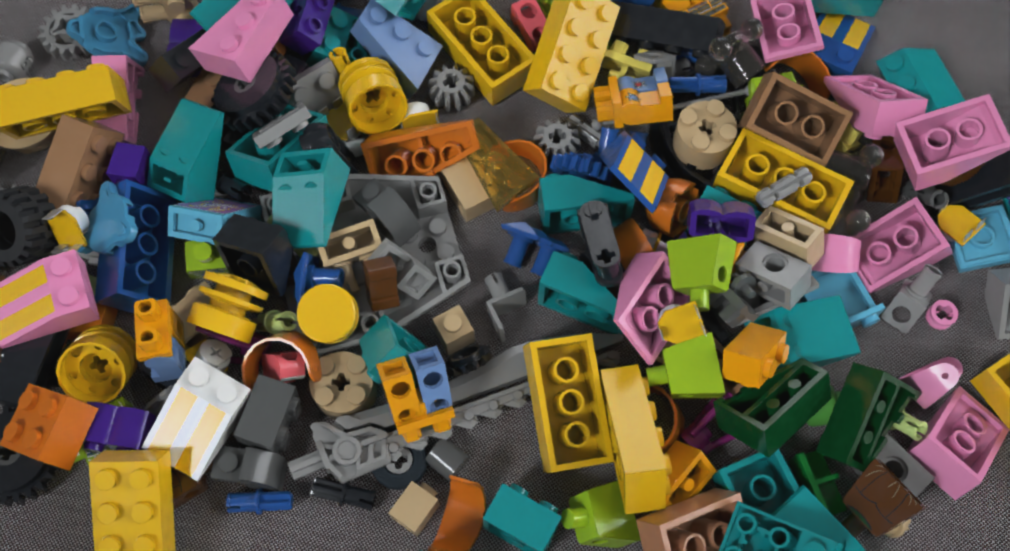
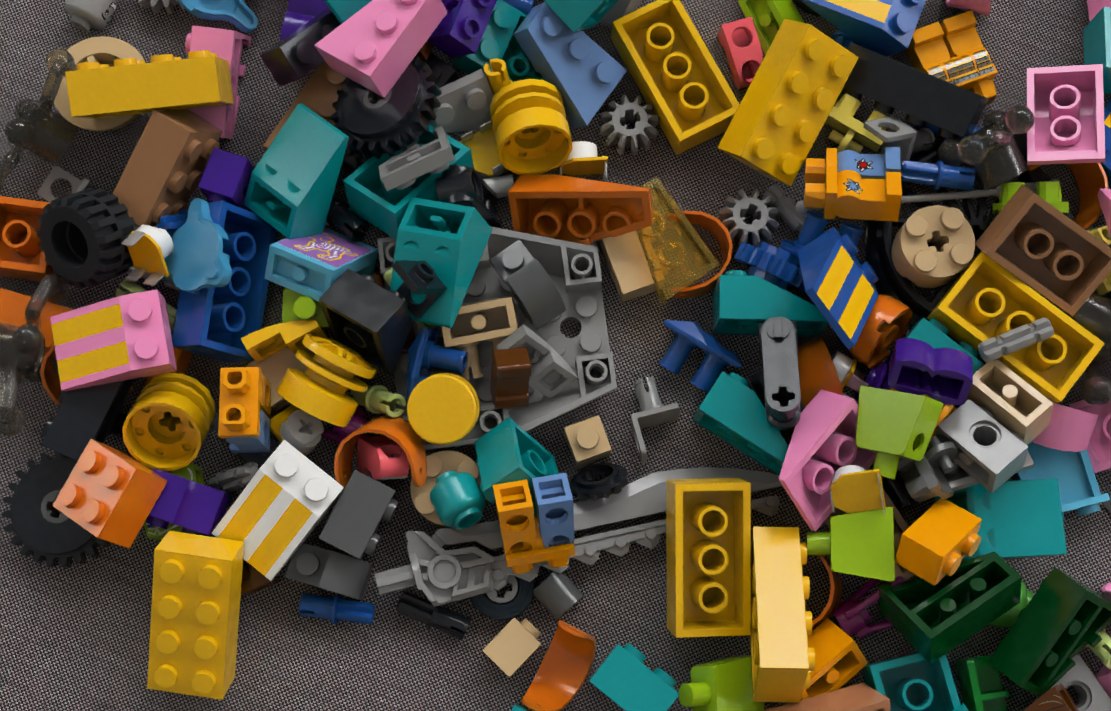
camera: 10 degrees right, 10 degrees up
none -> yellow slope [240,320,328,363]
none -> black bracket [392,260,447,319]
none -> teal head [430,471,486,530]

